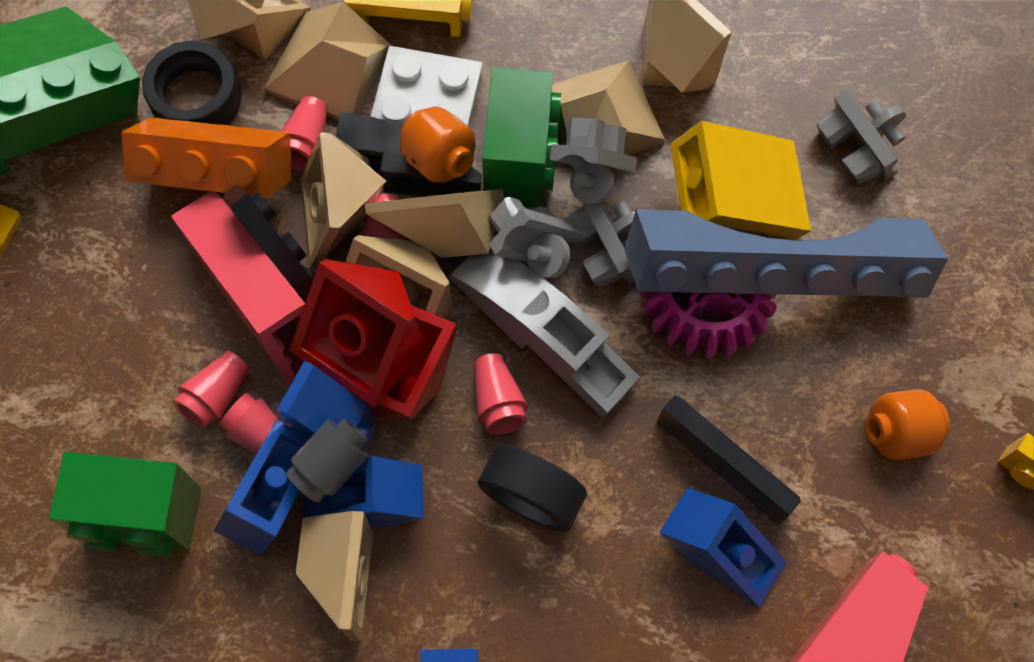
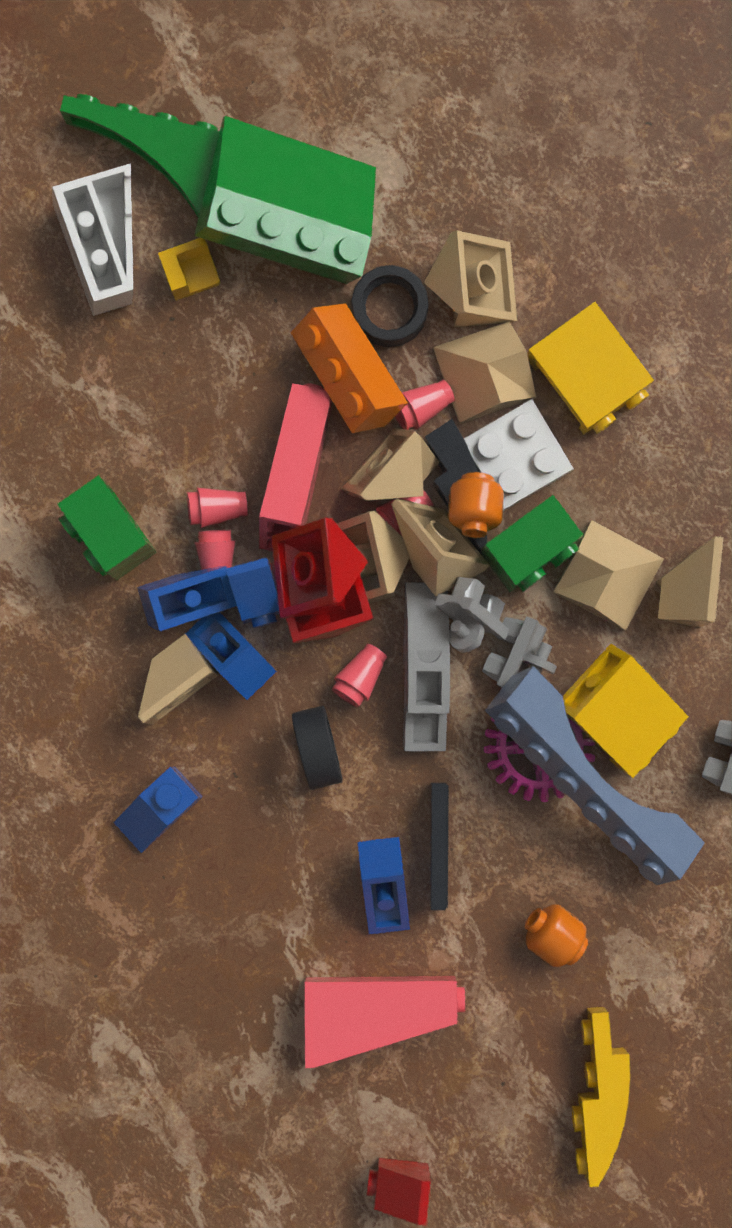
camera: 55 degrees right, 15 degrees up
black hinge [223,185,317,303] -> none
dark grey brick [286,418,369,503] -> none
light grey hips [550,117,637,205] -> none

